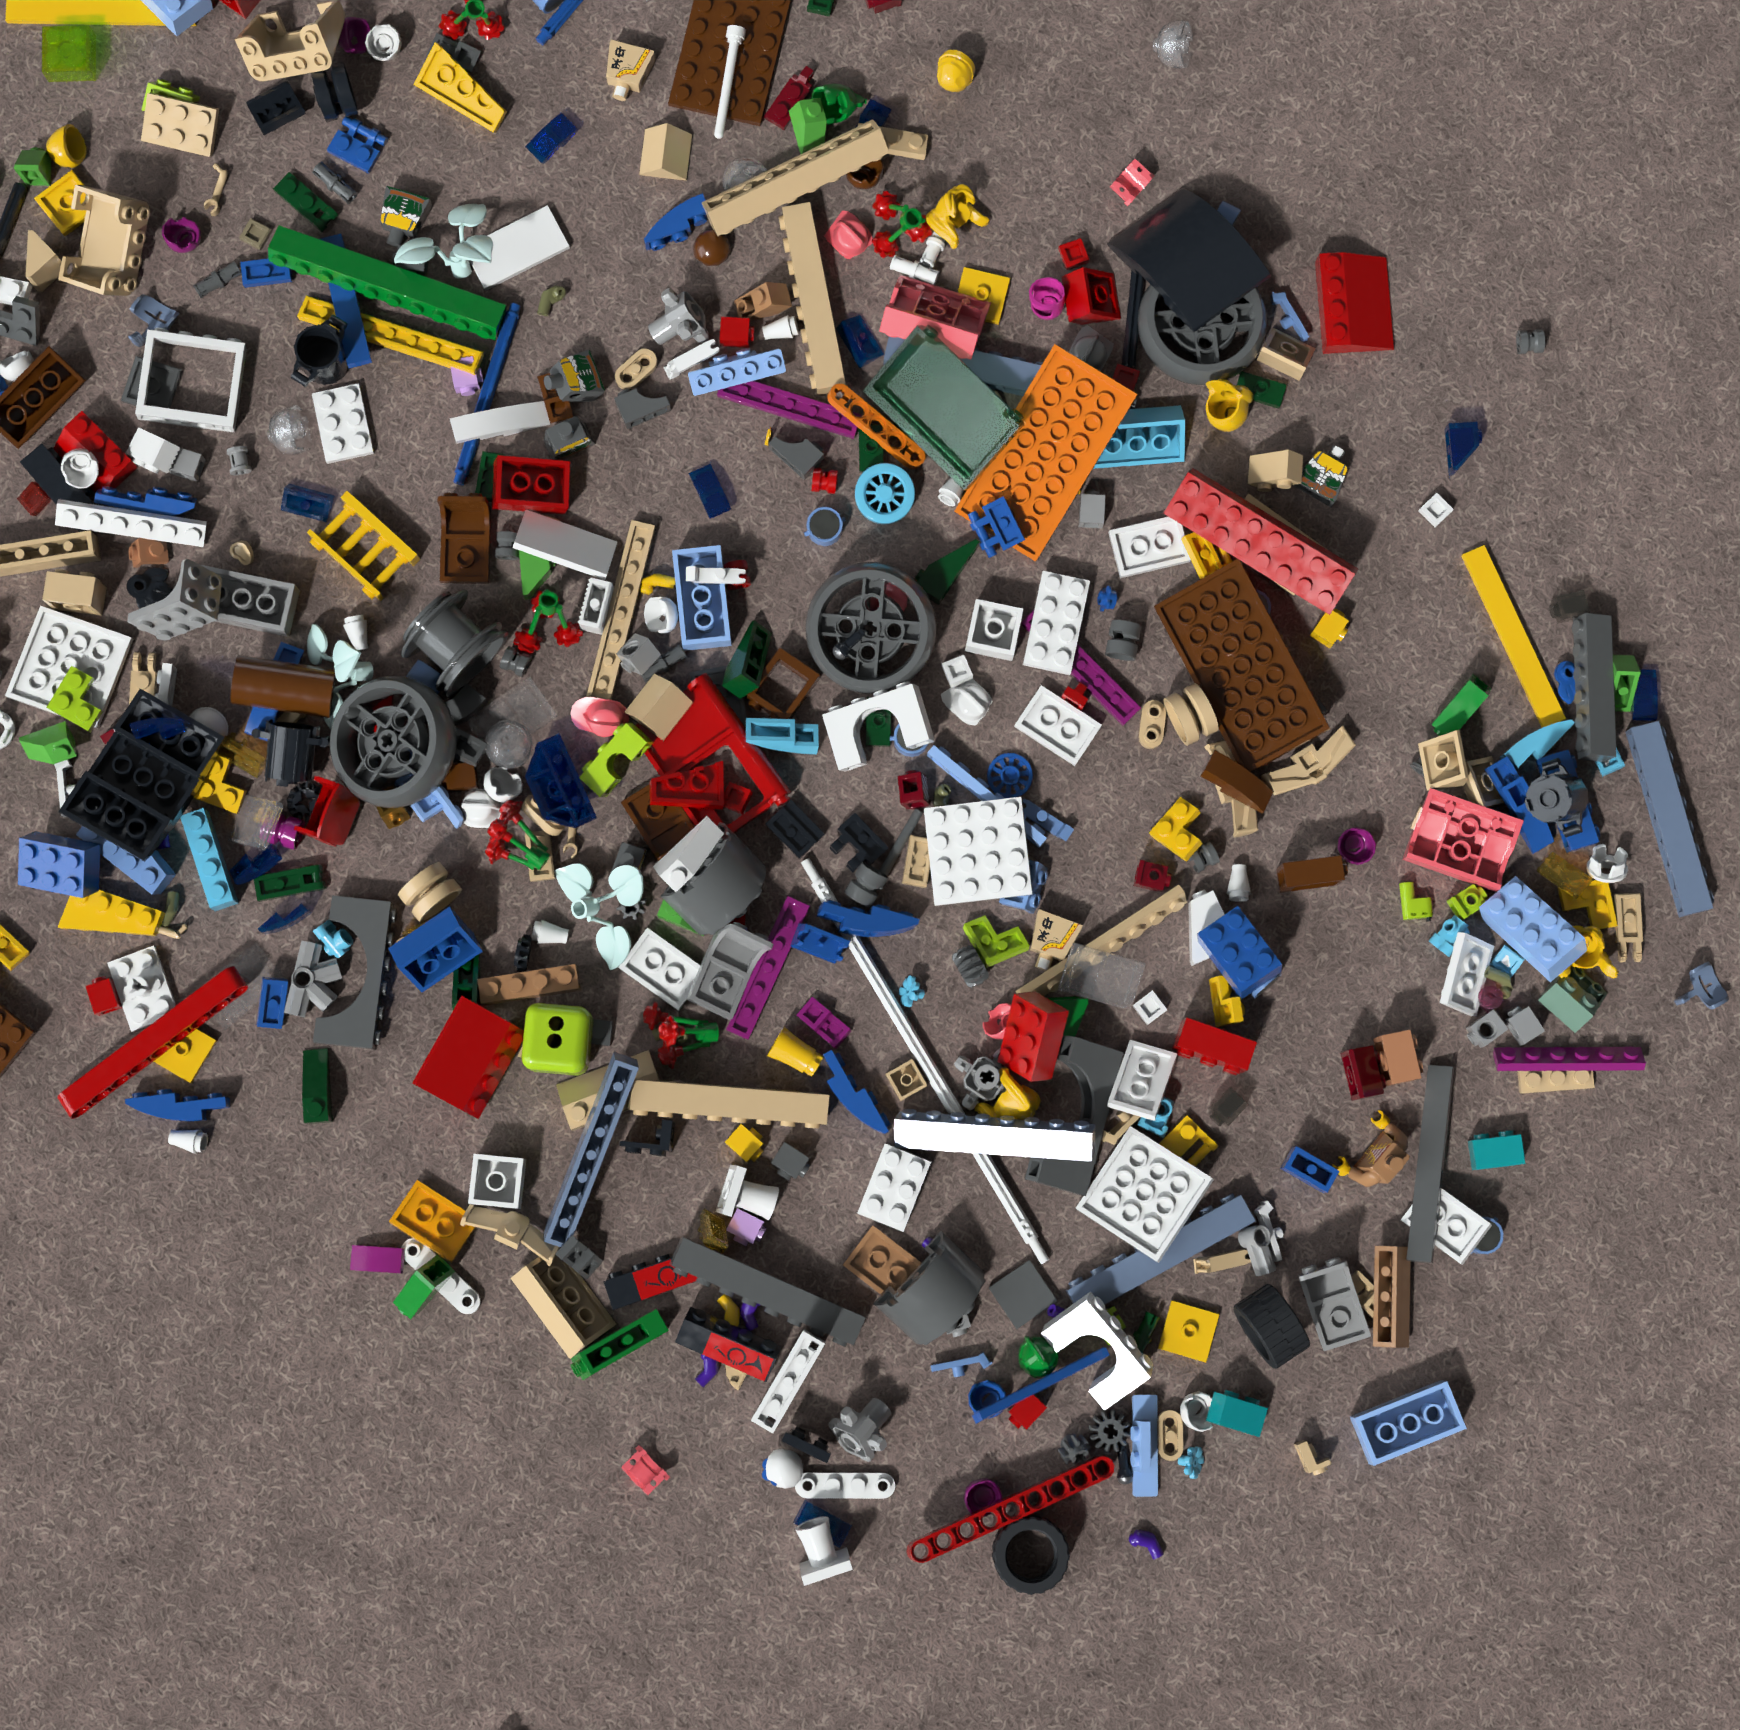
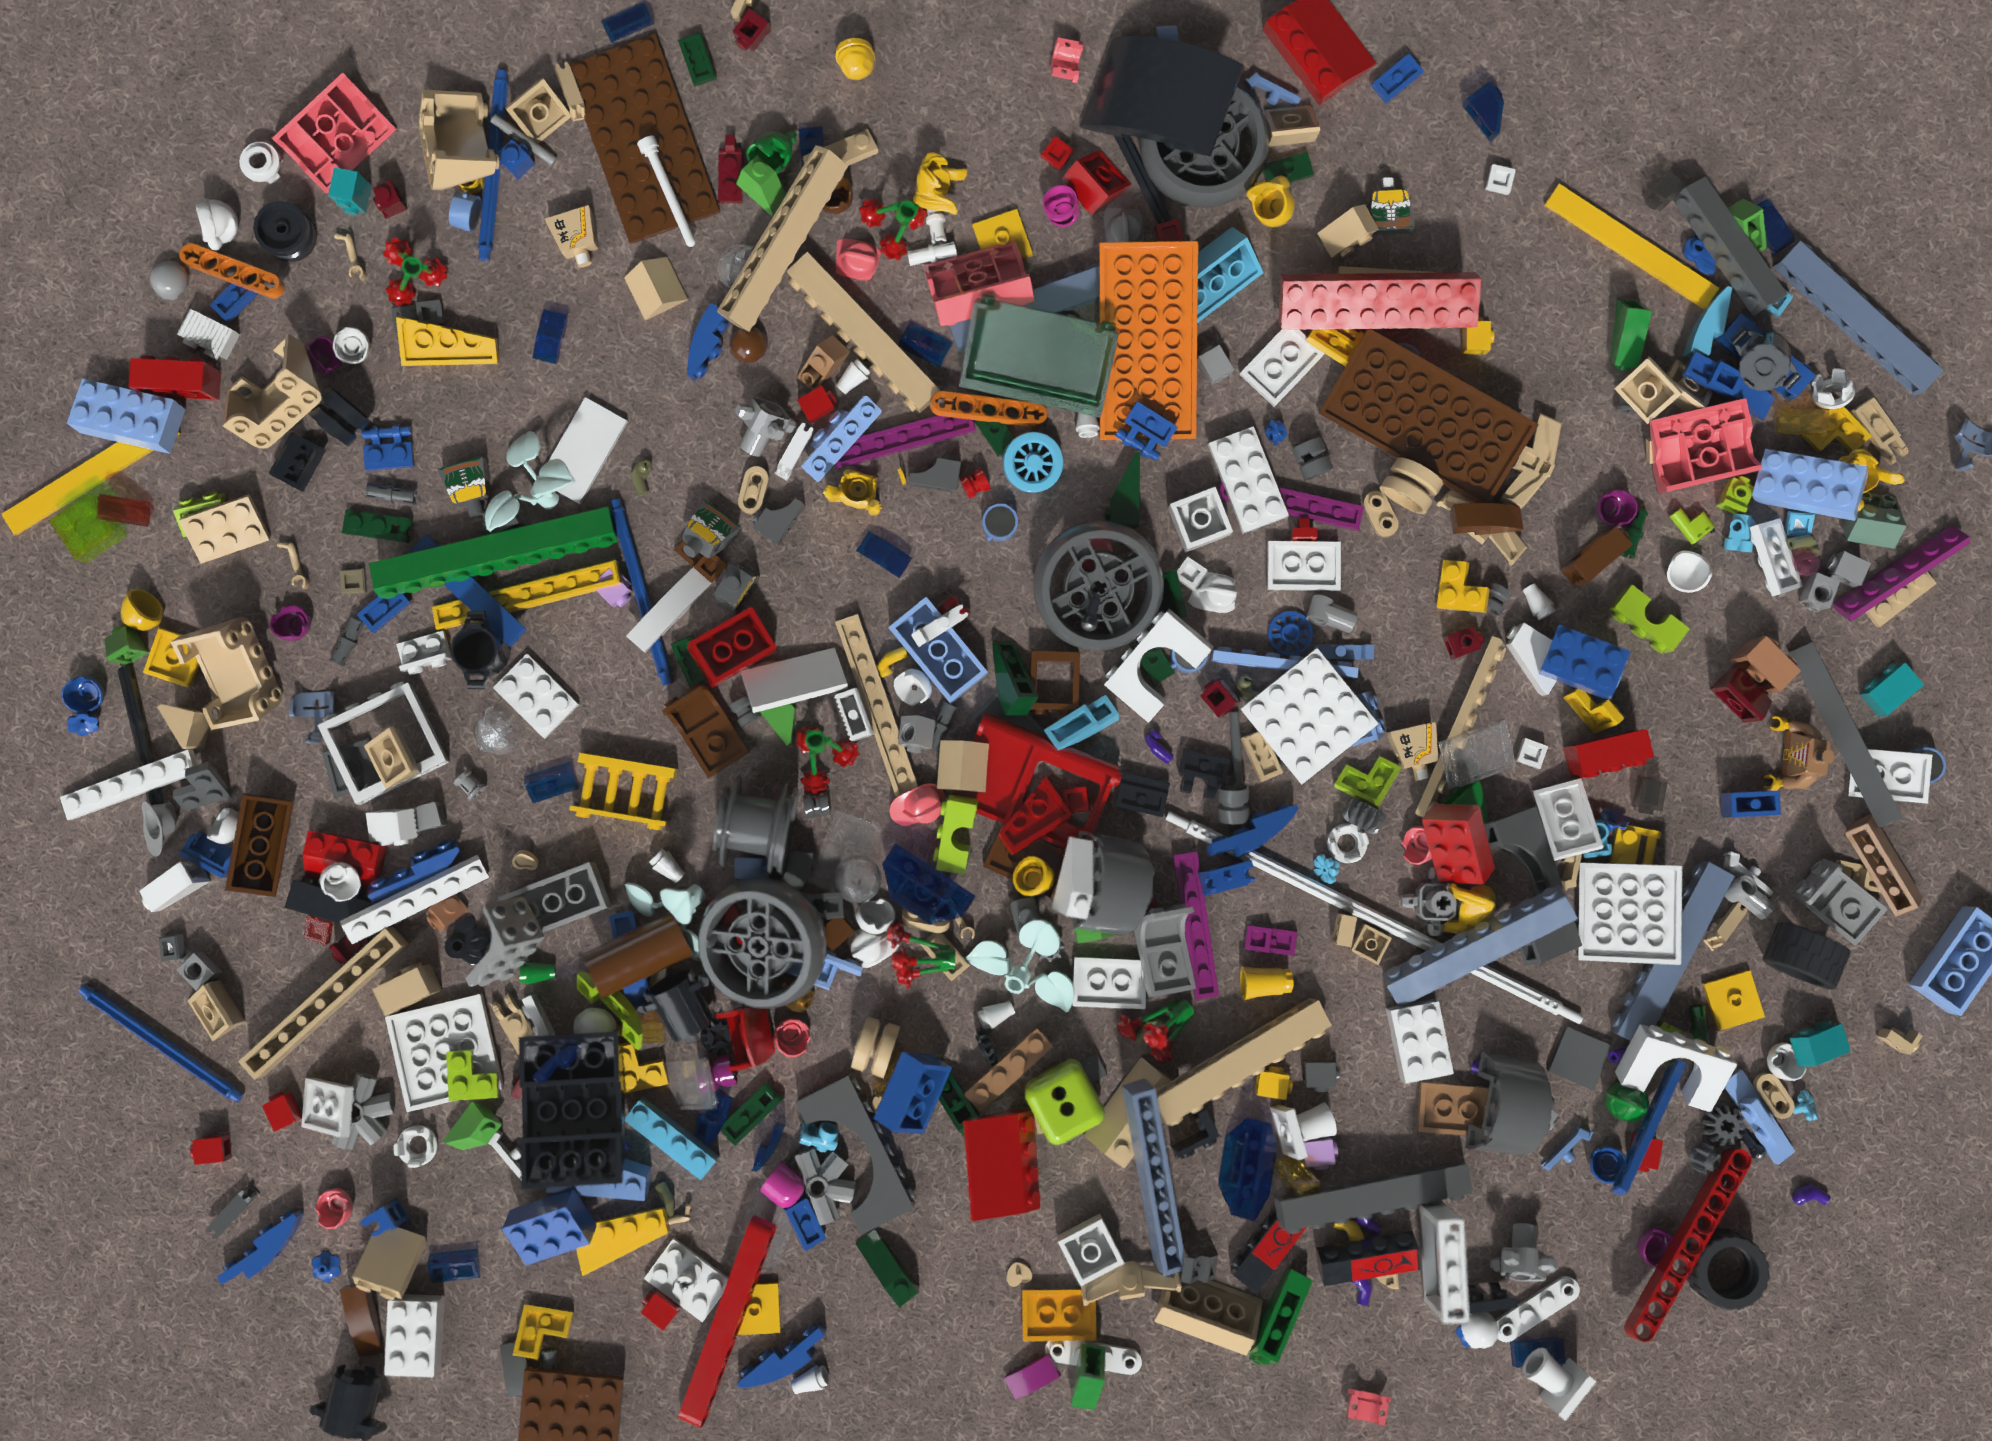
camera: 30 degrees left, 5 degrees up
blue slope [823,1050,890,1134] -> none
none -> clear red tile [96,494,150,527]
none -> dark red bracket [329,935,370,965]
none -> tan slope [364,726,421,789]
none -> white bracket [396,631,452,675]
none -> green cone [519,961,555,985]
none -> lime slope [577,971,643,1050]
none -> dark pink helmet [760,1161,804,1208]
none -> coral hair [773,1018,811,1057]
none -> yellow hair [823,469,882,516]
none -> tan piece [1007,1262,1032,1287]
none -> yellow hat [1013,856,1055,896]
none -> dark purple arm [1145,729,1174,764]
none -> dark green plate [1162,570,1188,619]
none -> clear blue wedge [1218,1117,1278,1221]
none -> light grey piece [1306,595,1358,633]
none -> white piece [1327,823,1369,863]
none -> tan piece [1332,913,1357,947]
none -> blue plate [1371,53,1424,104]
none -> blue plant [1599,807,1630,831]
none -> lime arch [1608,585,1690,653]
none -> dark green pin [1620,508,1648,559]
none -> white helmet [1667,550,1713,593]

